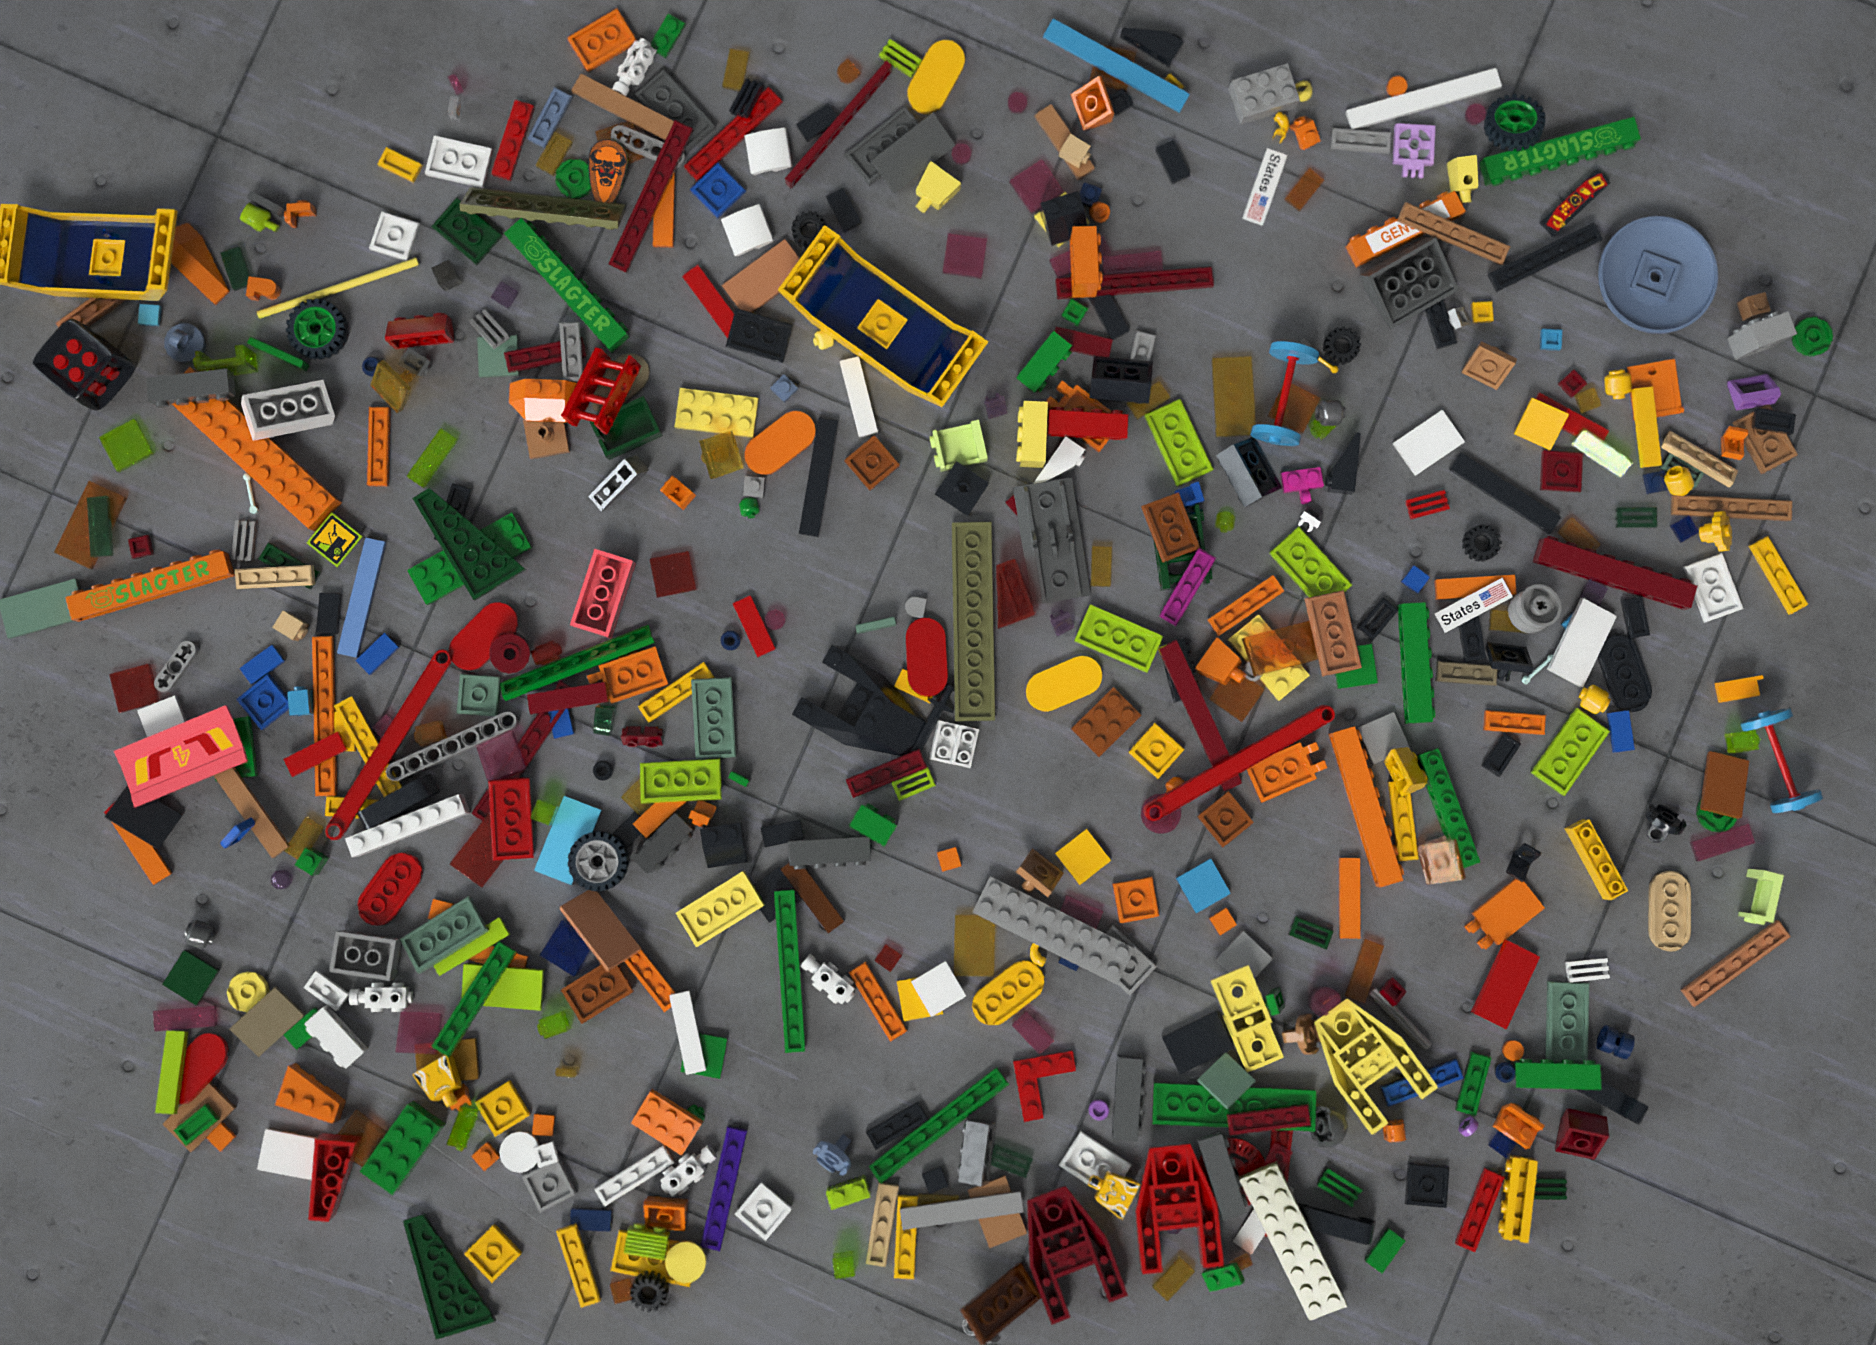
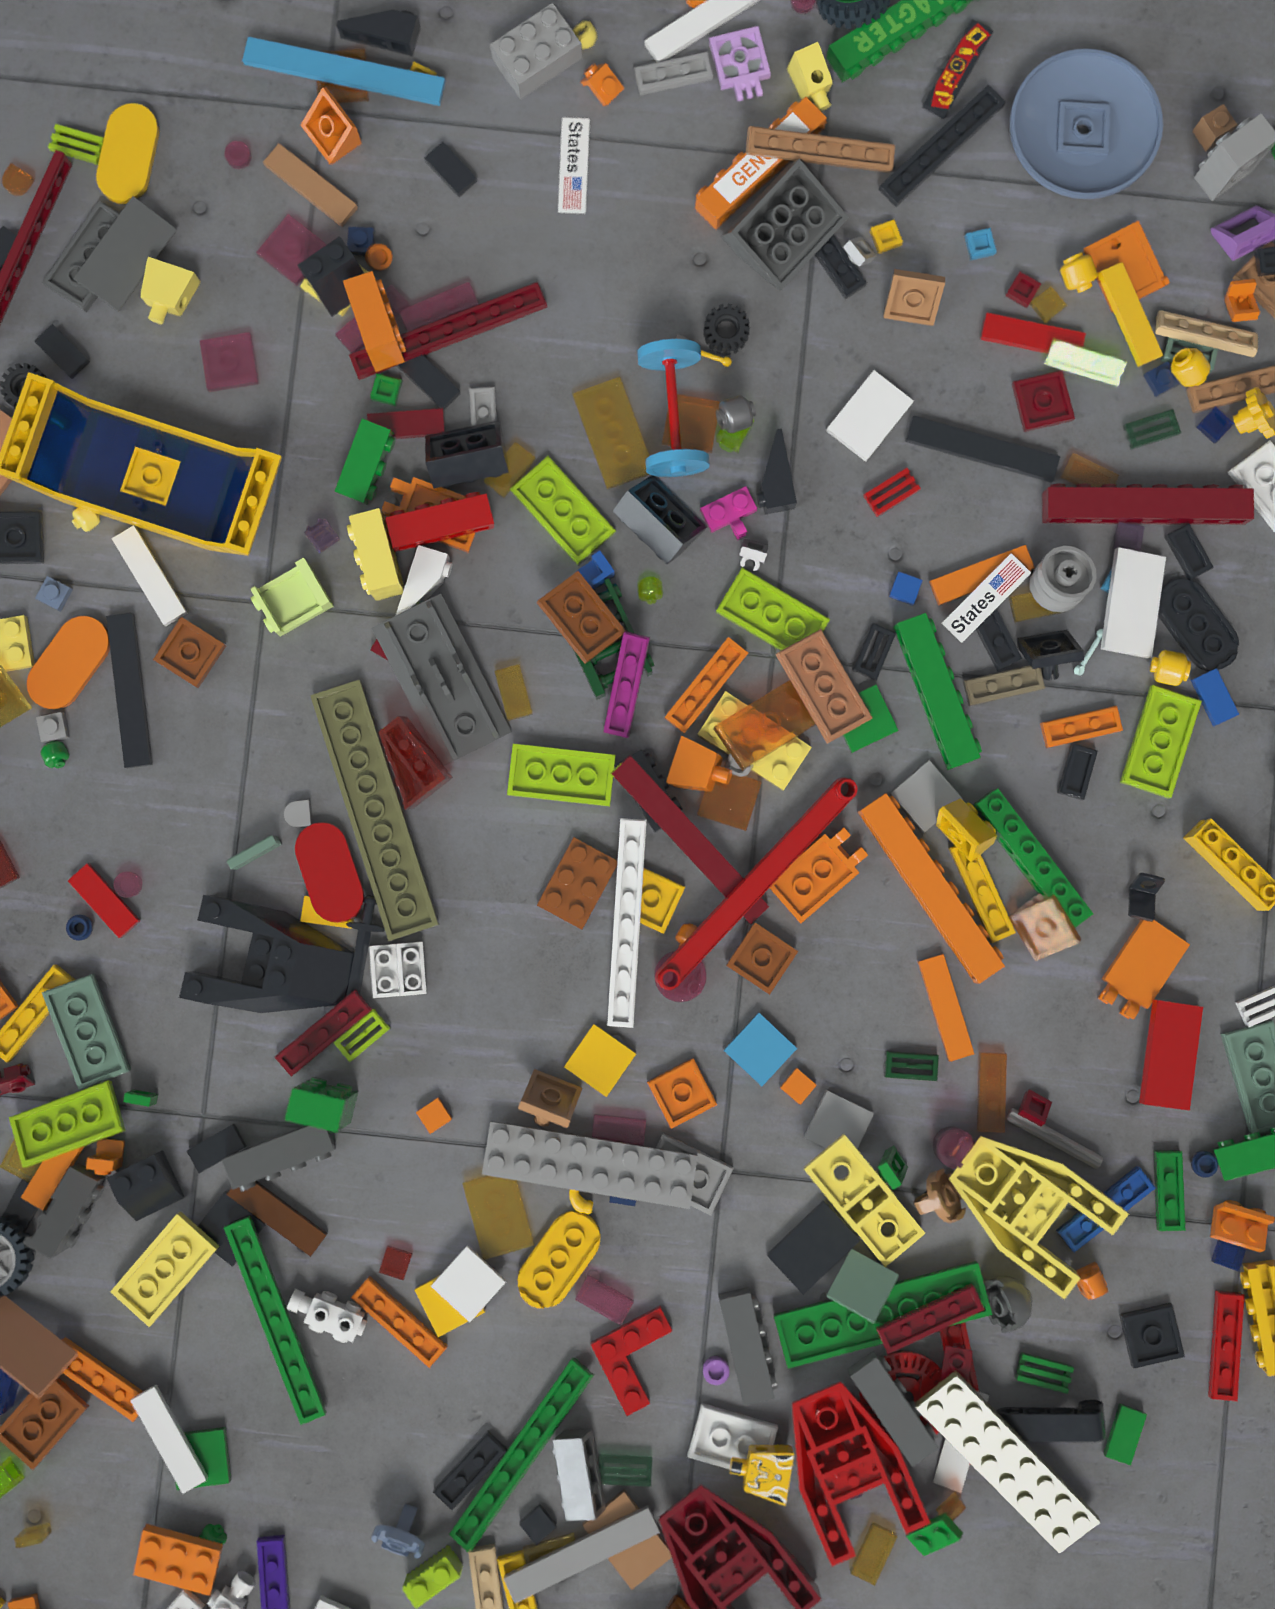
camera: 15 degrees left, 0 degrees up
black tile [935,461,989,516] -> none
clear pink tile [952,144,971,165] -> none
yellow tile [1026,656,1102,712] -> none
clear purple tile [1050,609,1075,637] -> none
tan brick [1059,134,1091,168] -> none
black tile [1109,88,1133,117] -> none
yellow arm [1272,112,1289,143] -> none
clear orange tile [1284,168,1324,212] -> none
medium lavender tile [1458,1116,1478,1137] -> none
black tyre [1462,524,1502,562] -> none
orange tile [1502,1040,1524,1061] -> none
yellow tile [1513,397,1569,450] -> none
none -> white tile [607,818,647,1028]

